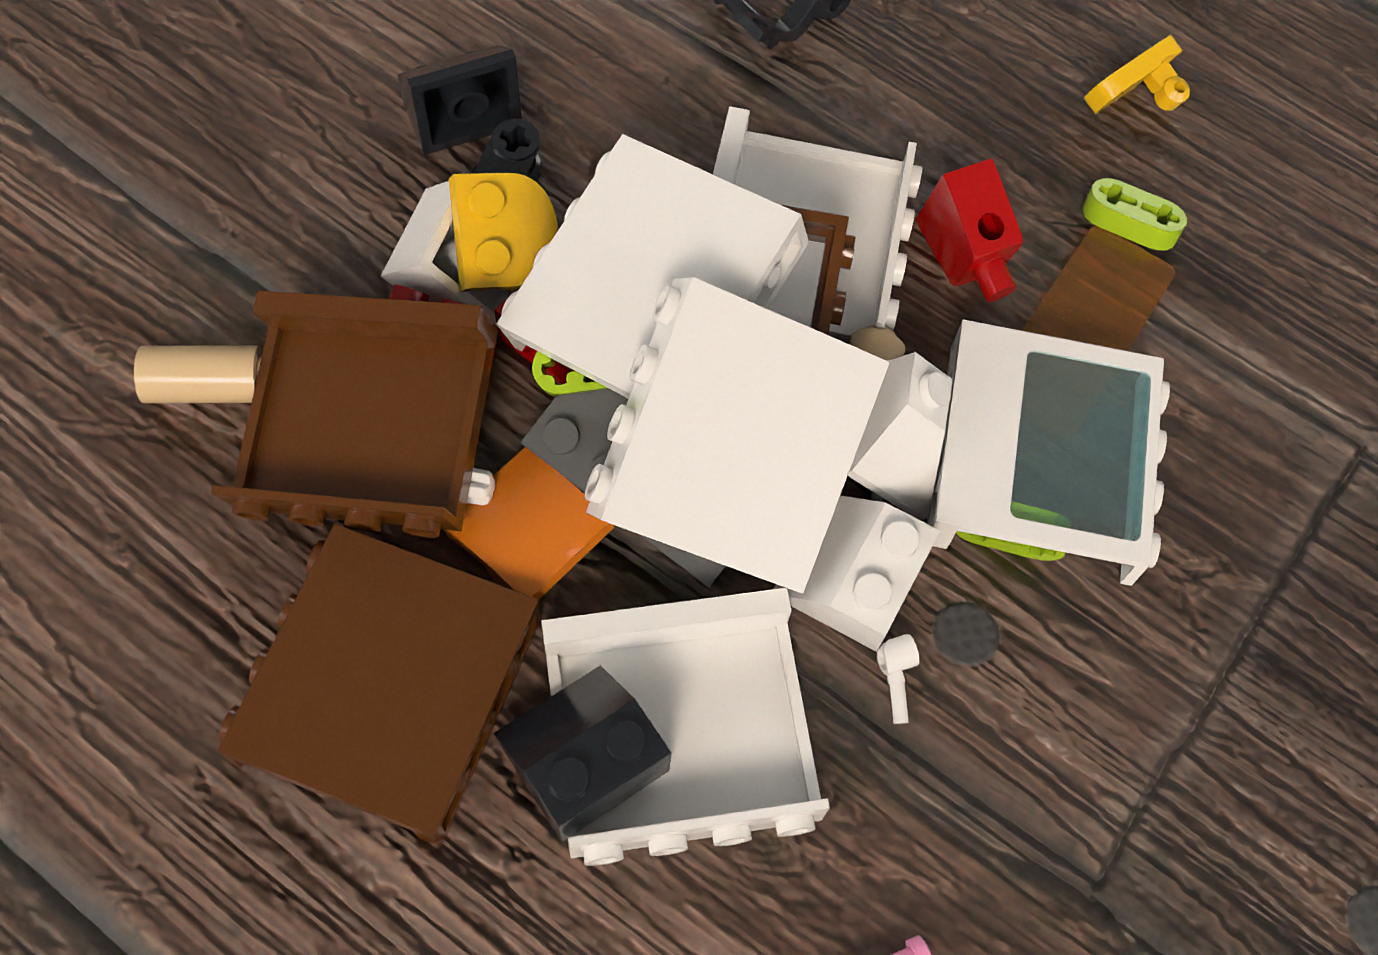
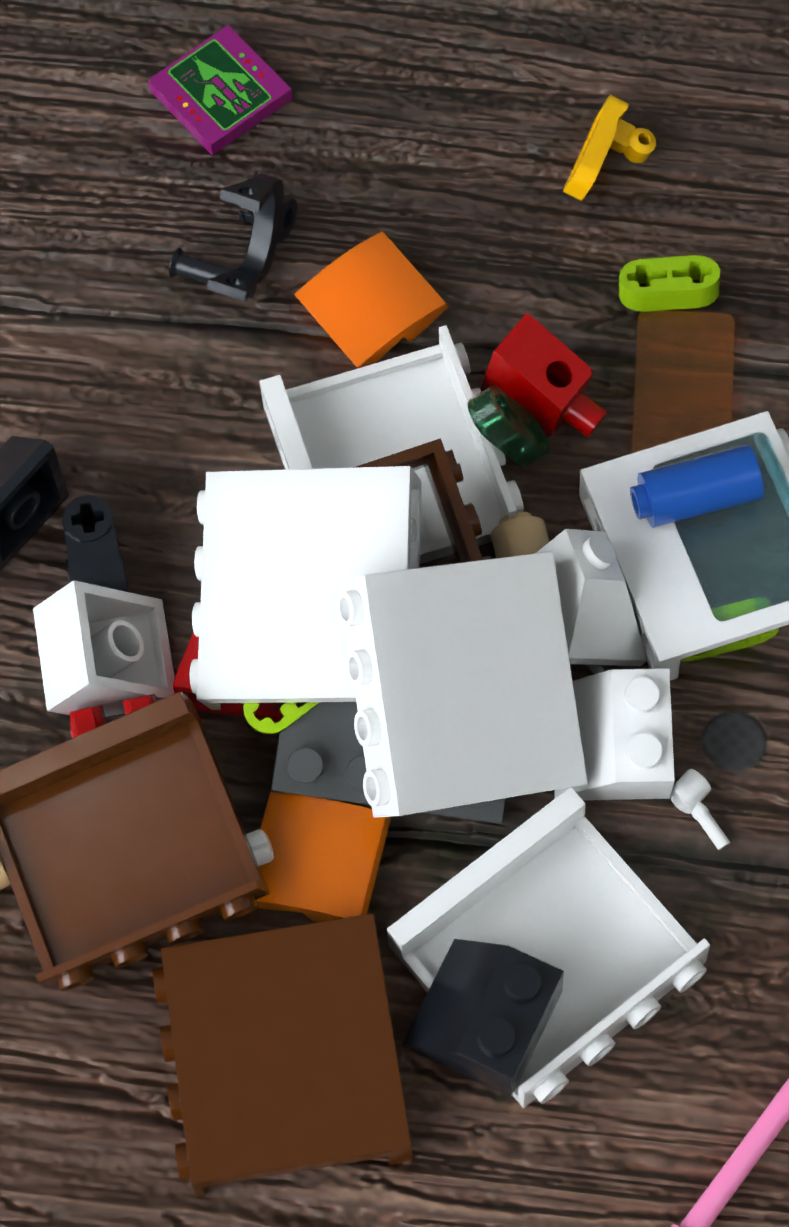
camera: 20 degrees left, 0 degrees up
yellow slope [448,173,559,292] -> none
none -> orange slope [294,231,450,368]
none -> clear green beam [467,385,550,467]
none -> blue brick [630,444,764,528]

